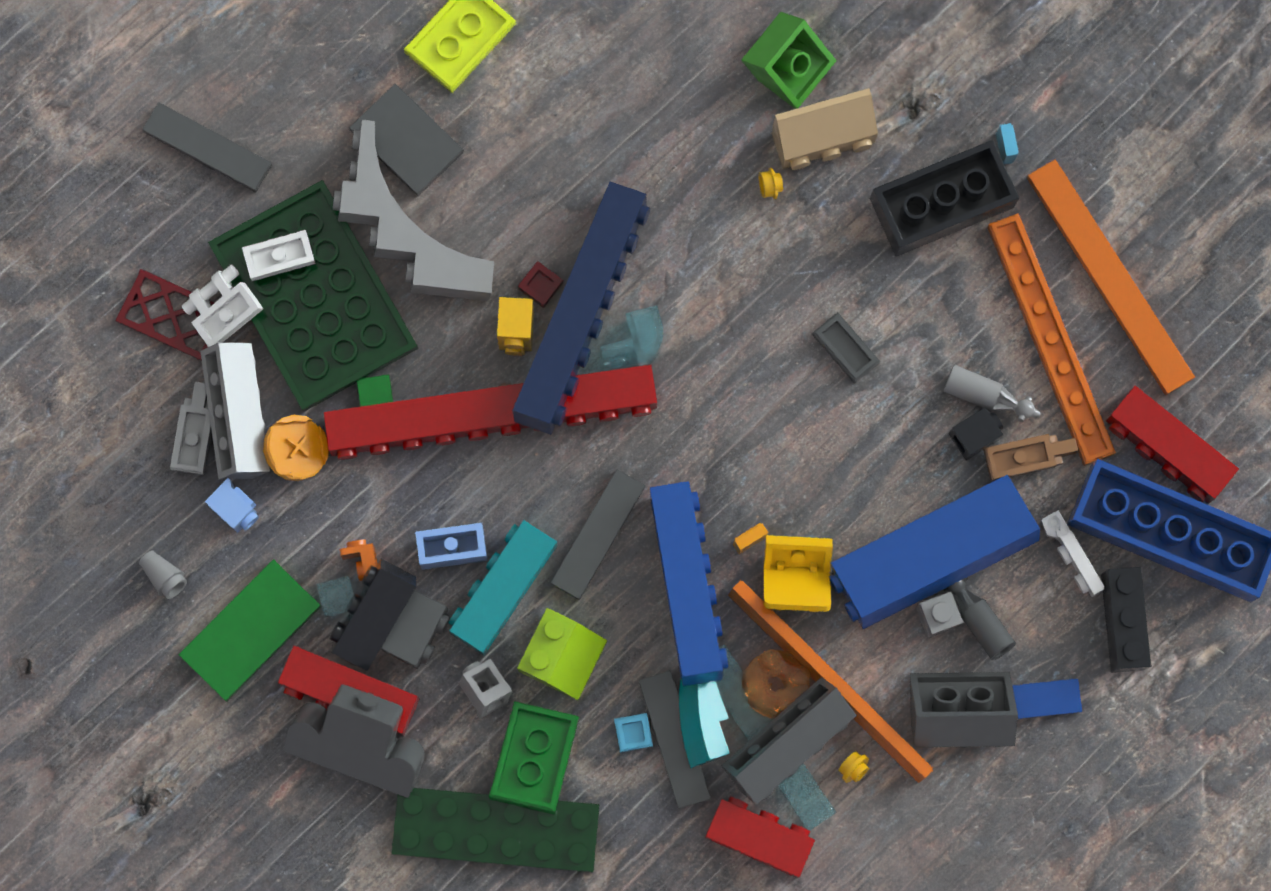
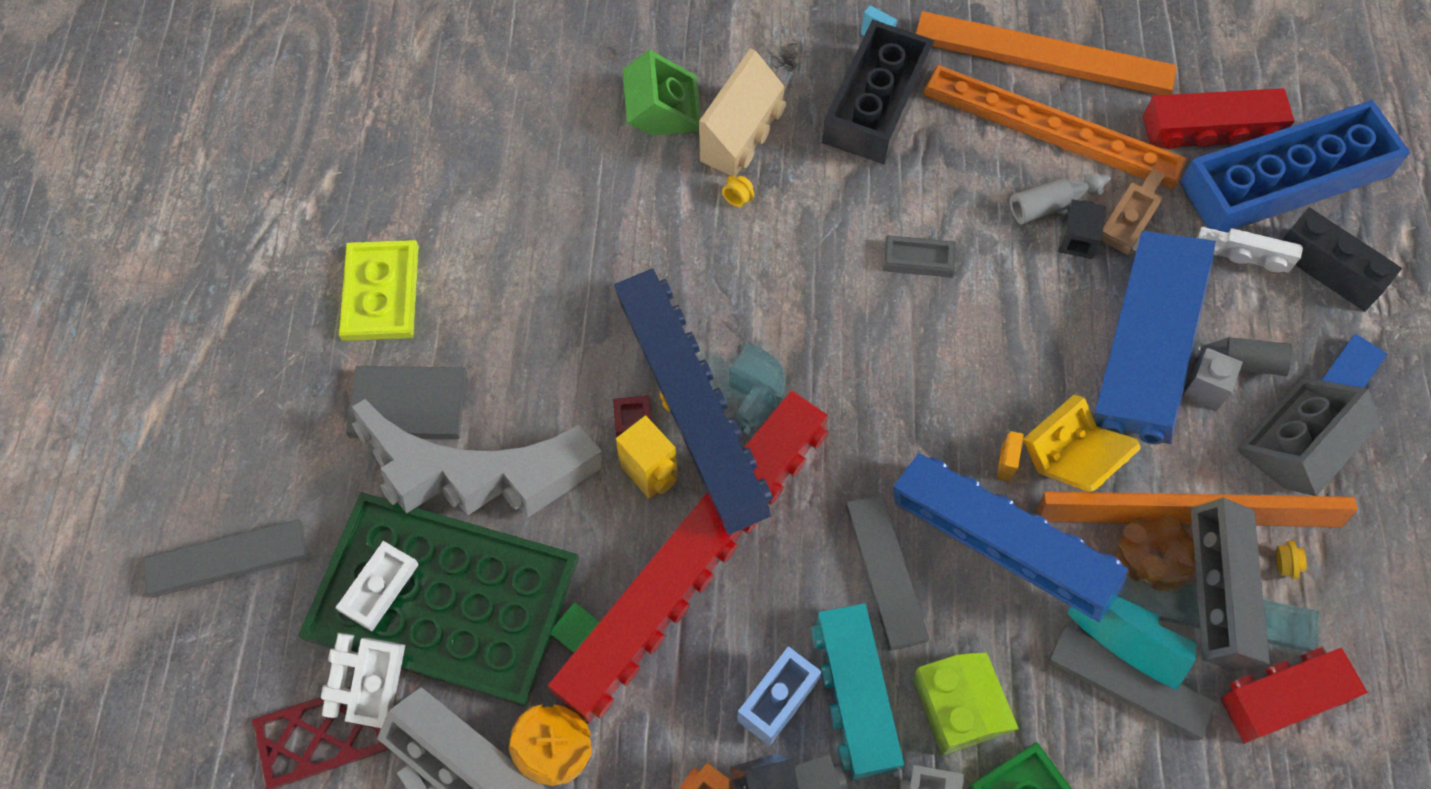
camera: 40 degrees left, 15 degrees down
medium azure tile [614,713,653,753] -> none

